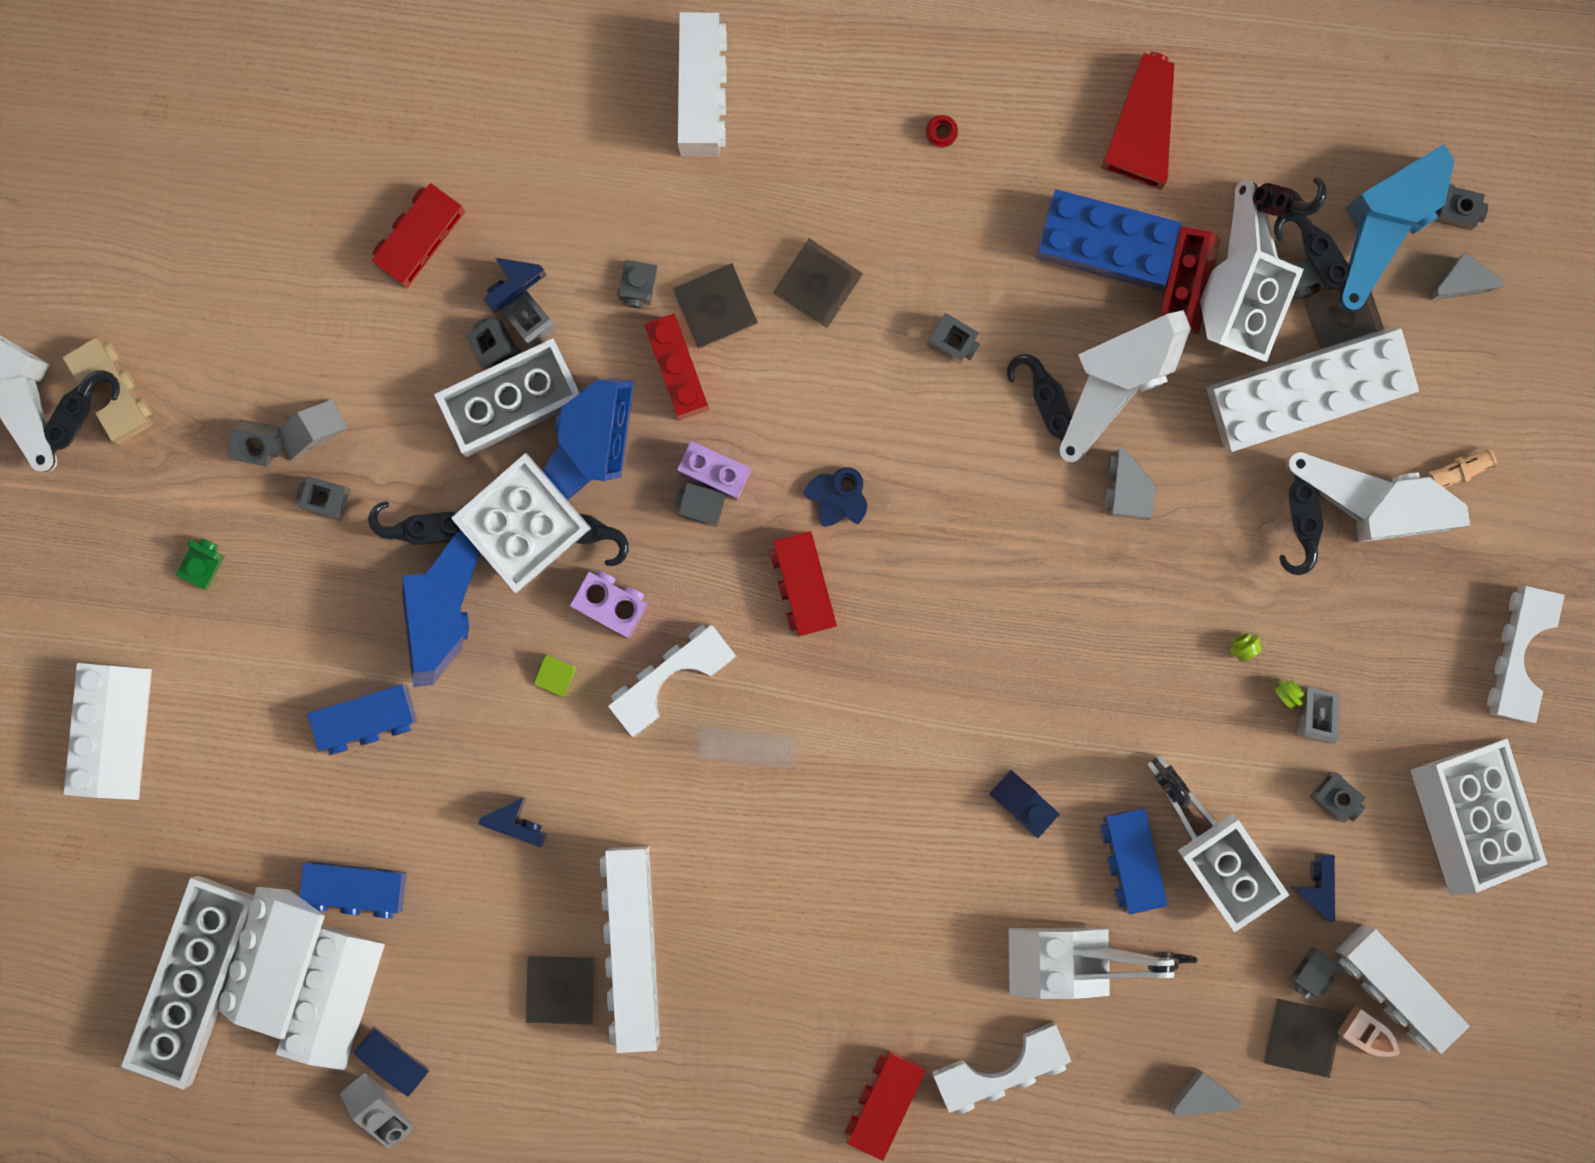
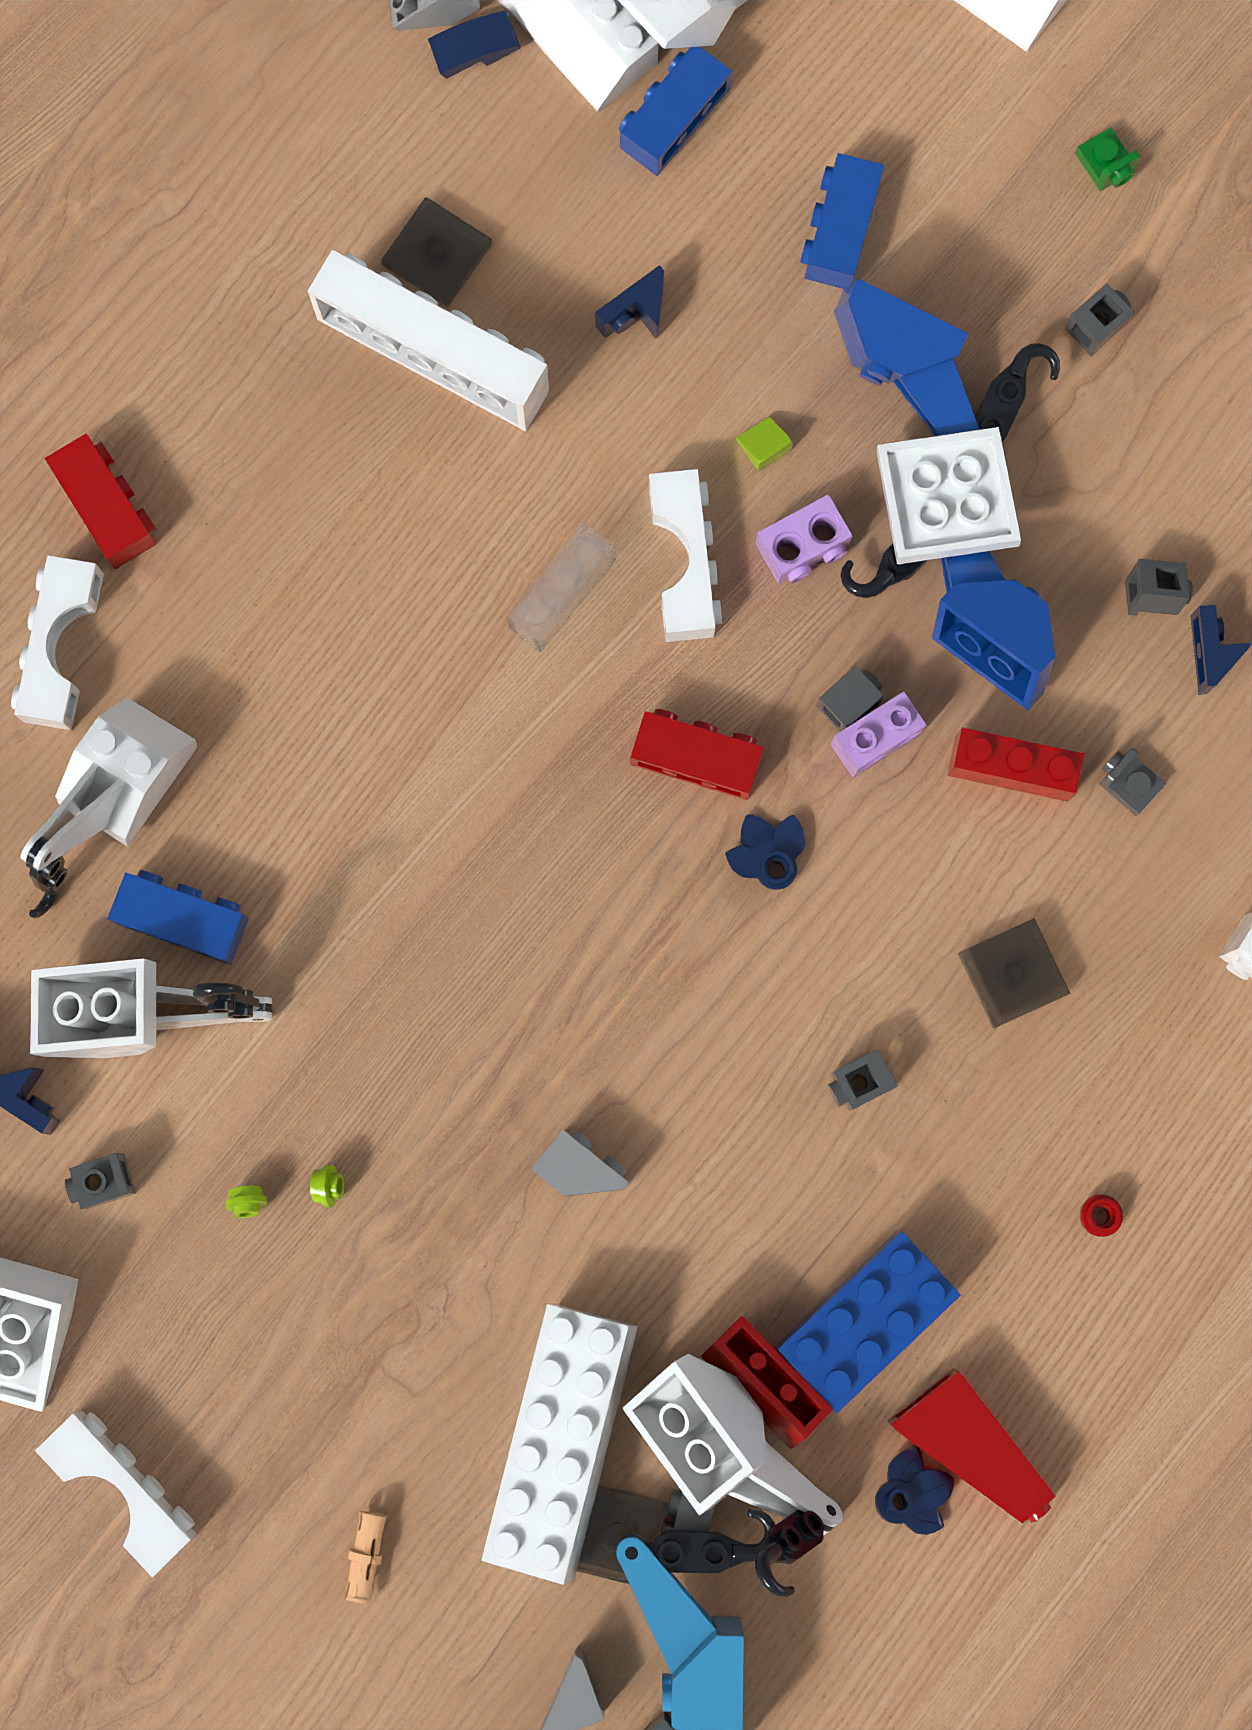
camera: 120 degrees right, 5 degrees down
dark grey brick [228,419,281,467] -> none
light grey slope [277,400,348,460] -> none
white brick [434,338,580,457] -> none
light grey slope [500,290,557,348] -> none
clear smoke plate [673,263,758,349] -> none
dark blue slope [989,770,1060,838] -> none
white slope [1007,310,1191,462] -> none
white slope [1279,452,1470,575] -> none
light grey slope [1295,686,1340,744] -> none
none -> dark blue plate [875,1447,954,1535]

